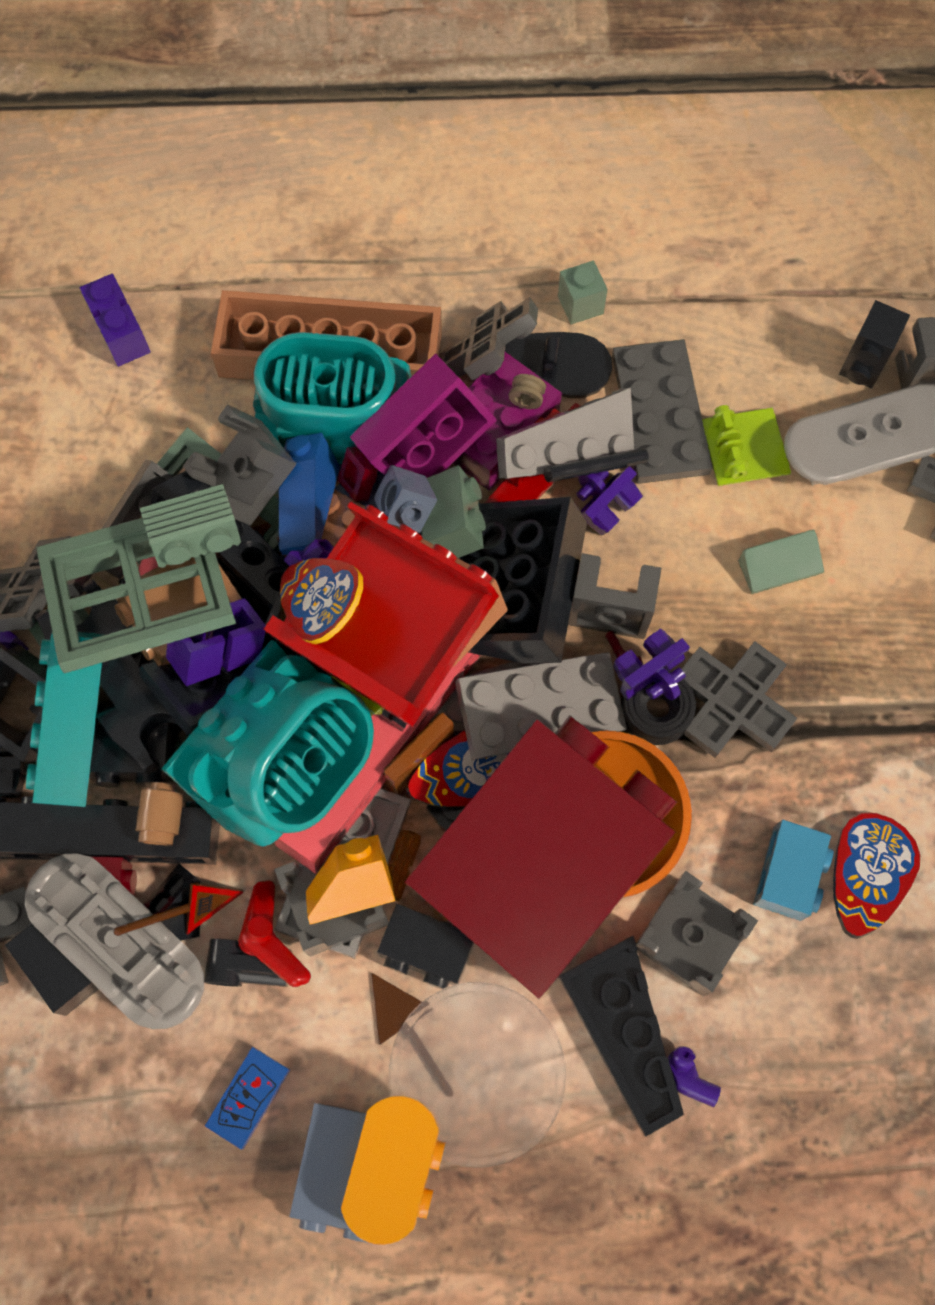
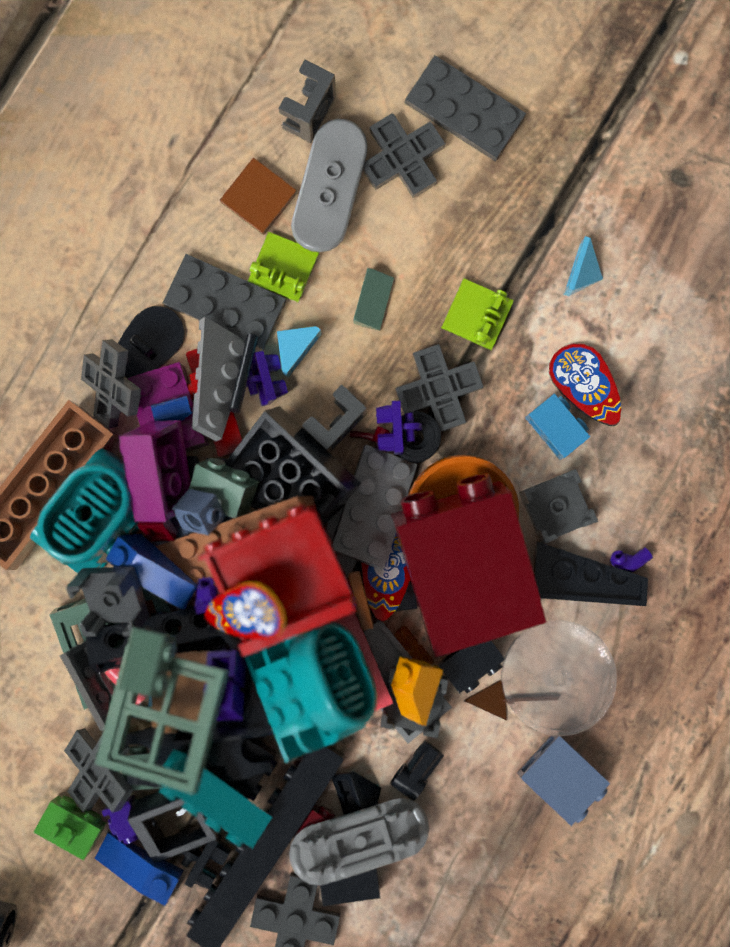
camera: 60 degrees left, 15 degrees up
piece [113,883,245,936] -> none
medium nougat brick [135,782,184,846] -> none
blue tile [205,1047,290,1150] -> none
red piece [238,880,311,988] -> none
light orange brick [341,1096,446,1245] -> none
dark tan bush [509,374,546,409] -> none
sand green brick [558,260,608,325] -> none
black brick [839,300,910,389] -> none
none -> blue piece [151,396,193,421]
none -> dark orange tile [220,157,297,235]
none -> medium azure slope [277,326,322,378]
none -> lime hinge [441,278,514,350]

